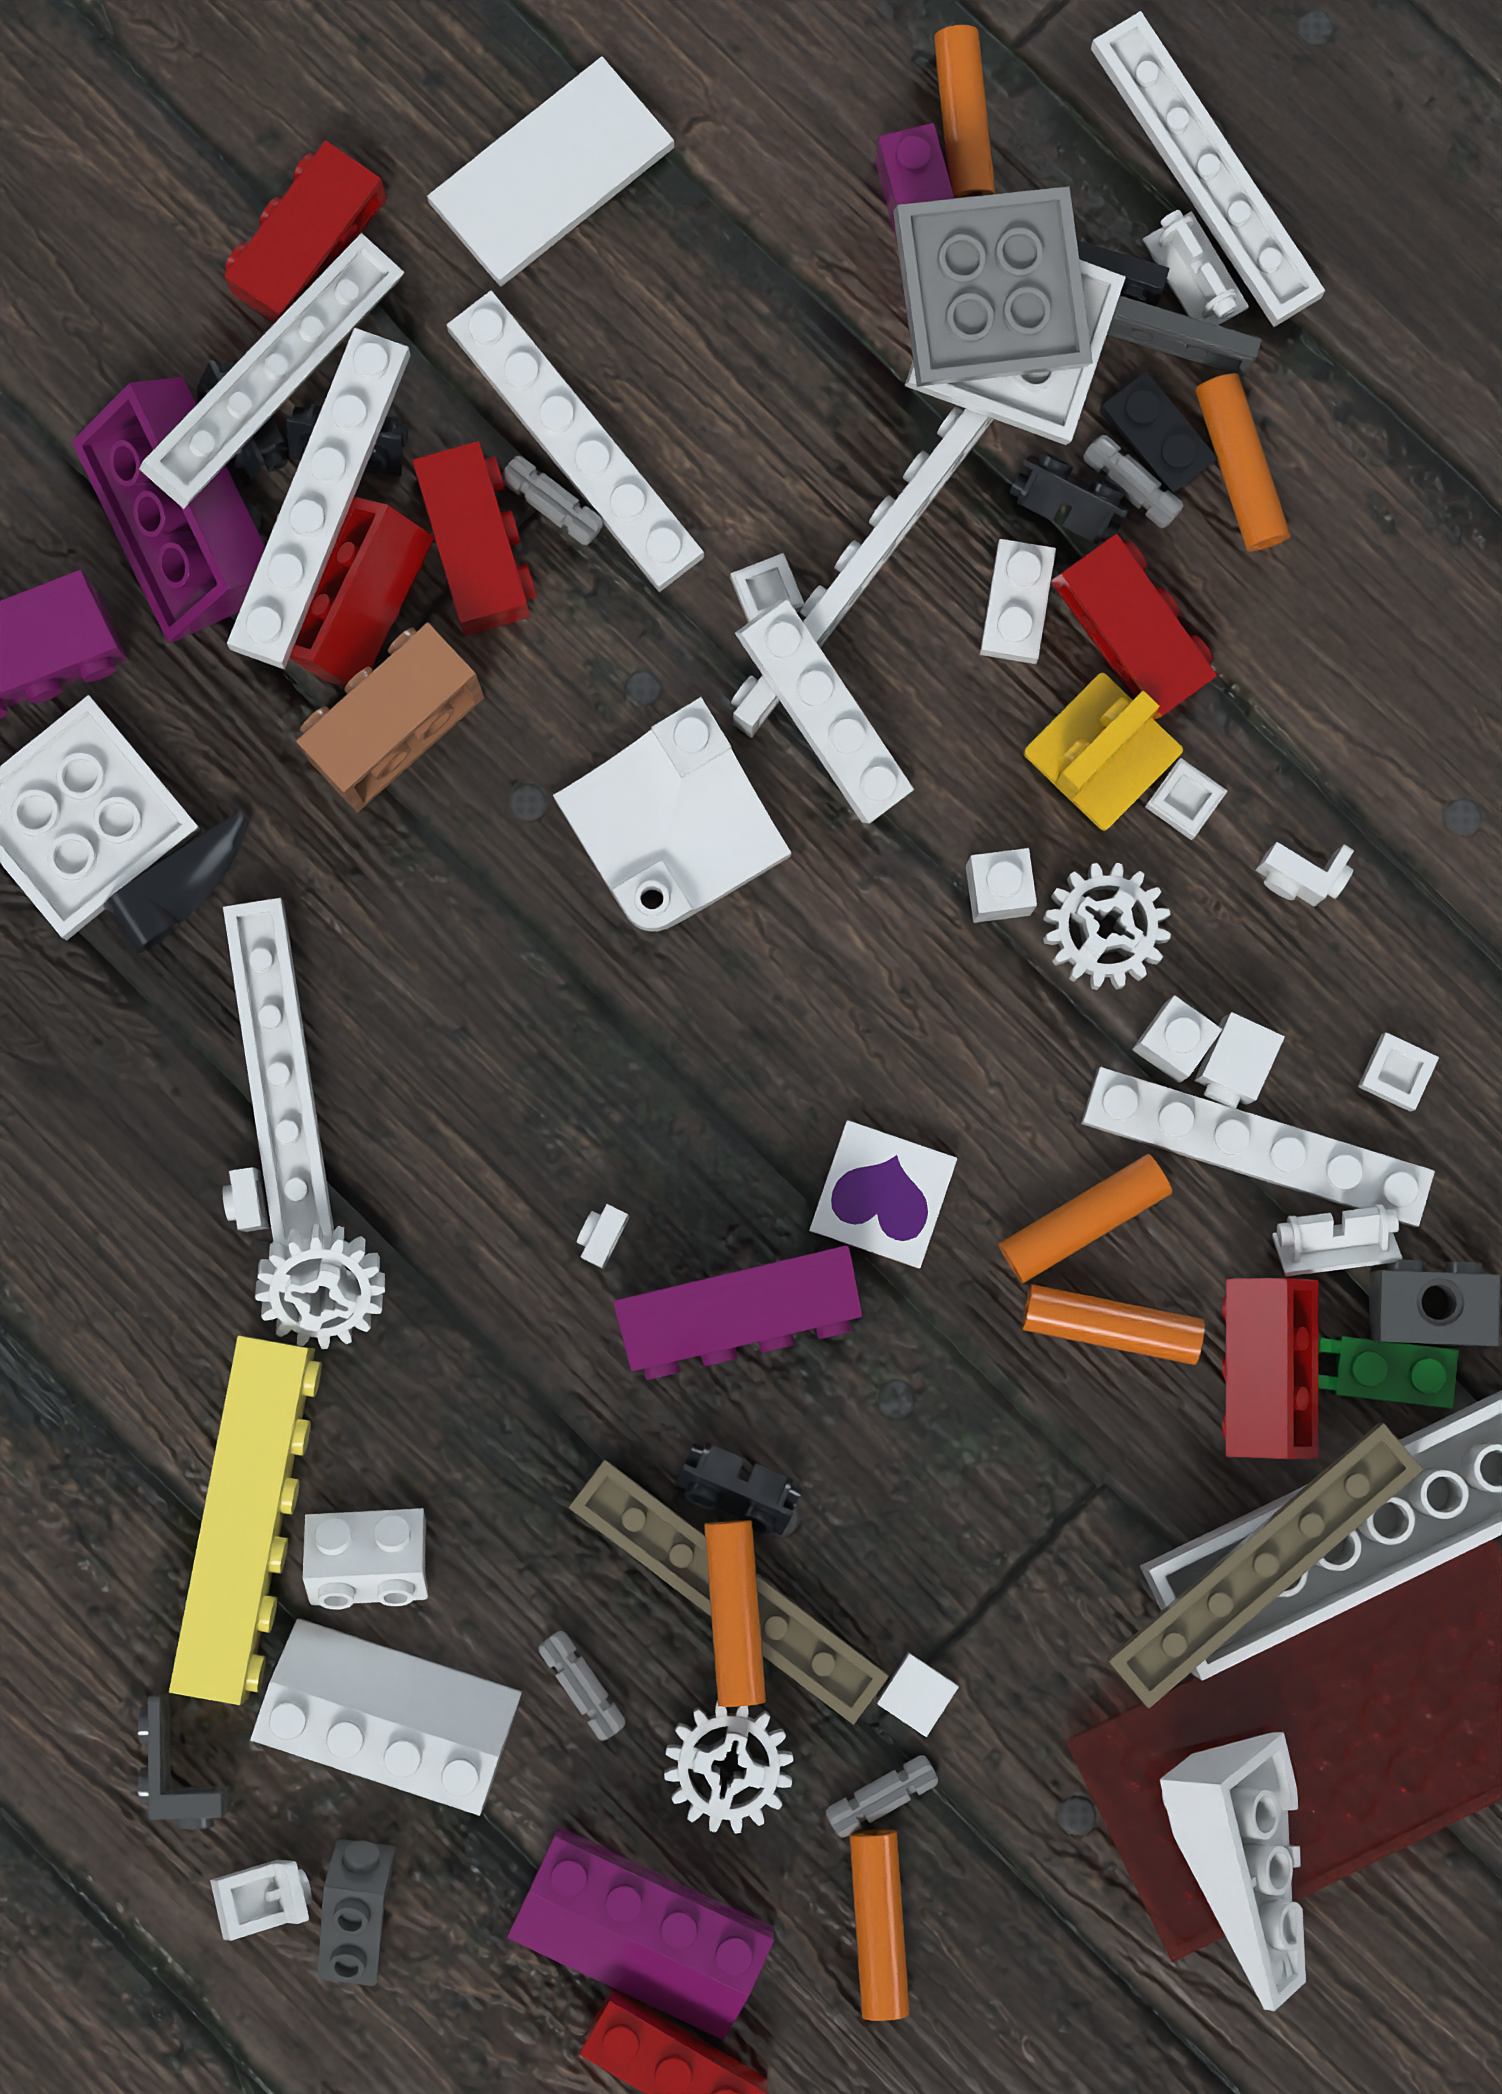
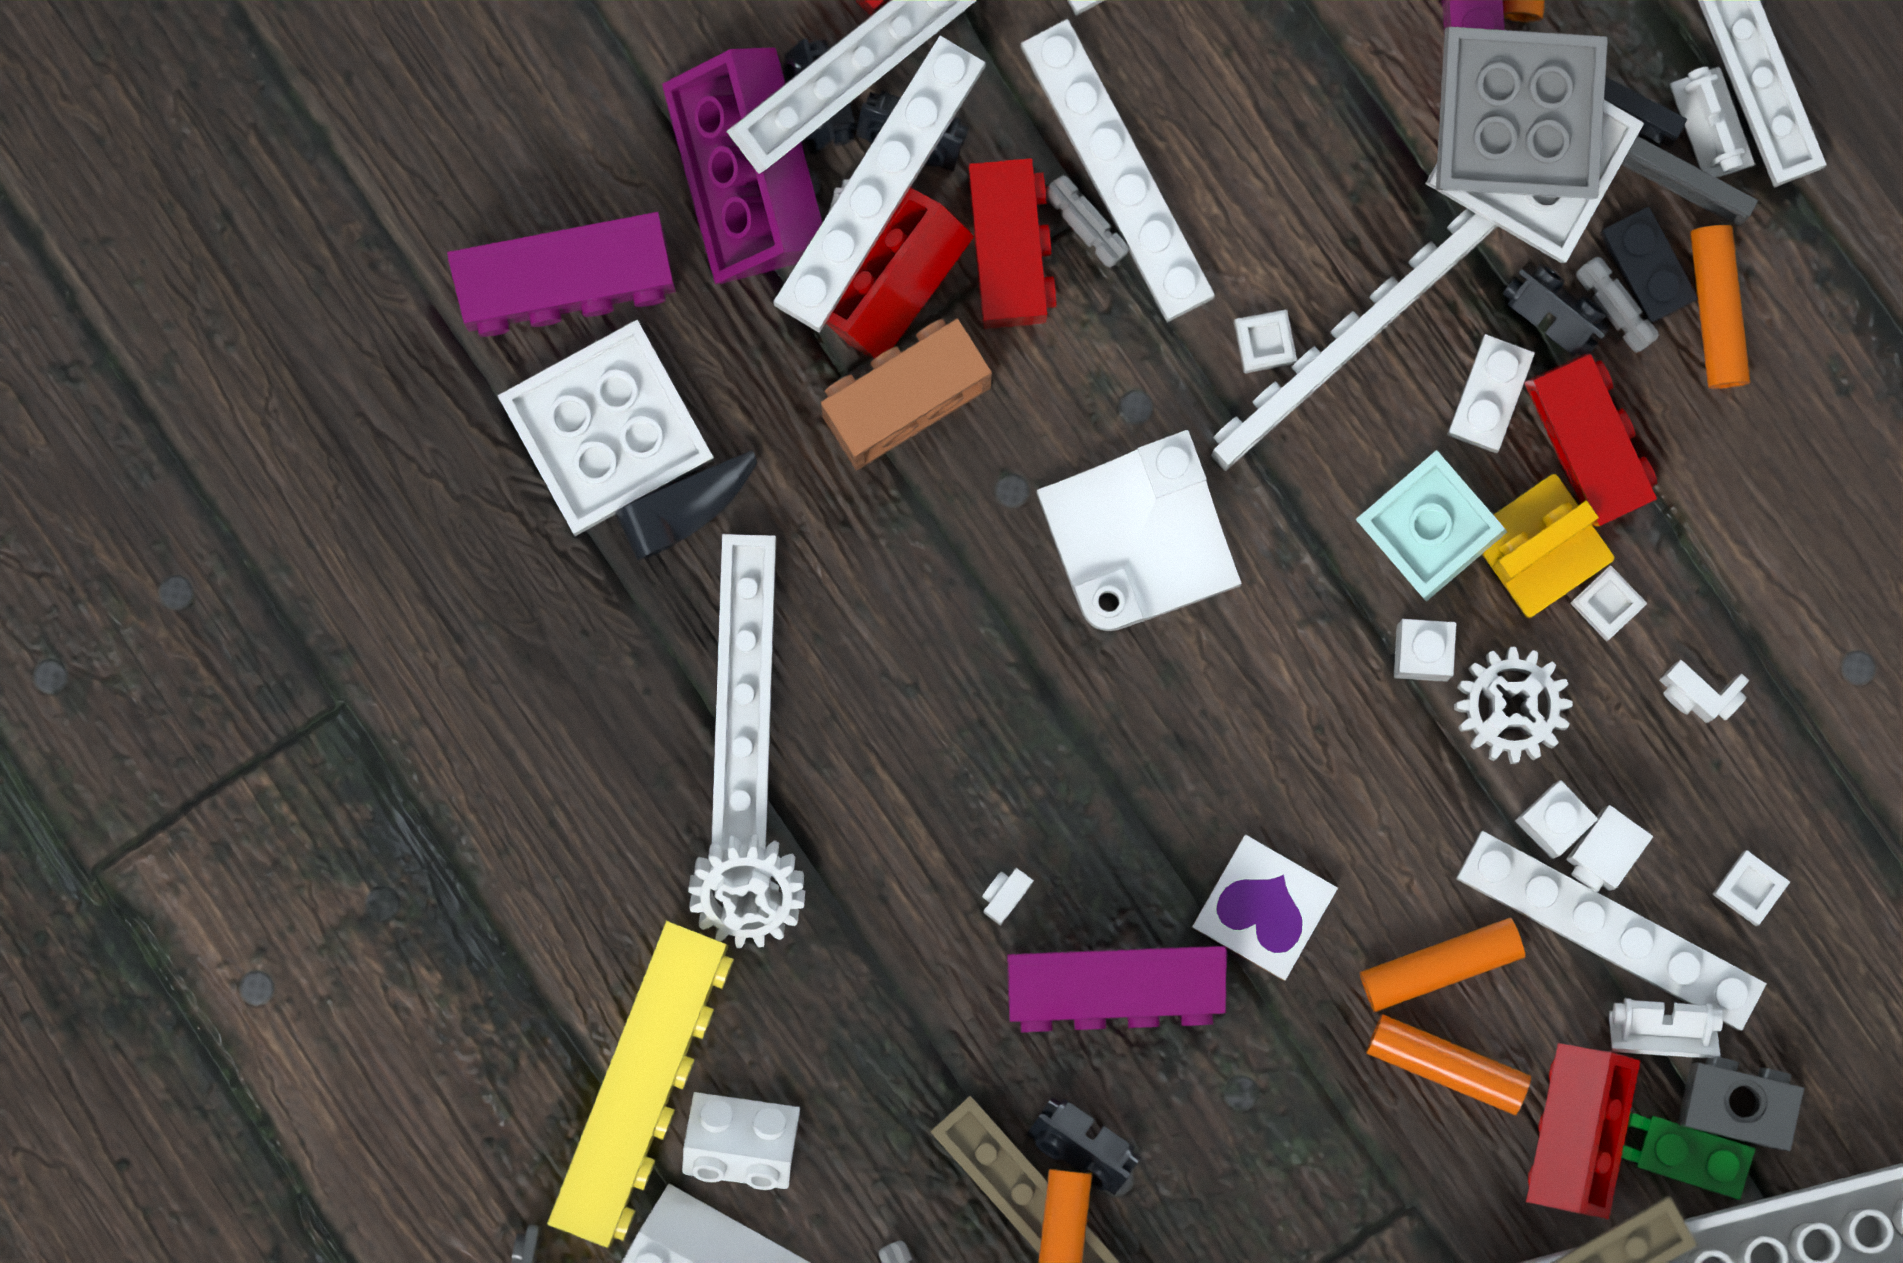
camera: 15 degrees right, 0 degrees up
white plate [222,1167,269,1232] -> none
white plate [735,599,914,824] -> none
none -> light aqua plate [1356,450,1507,602]

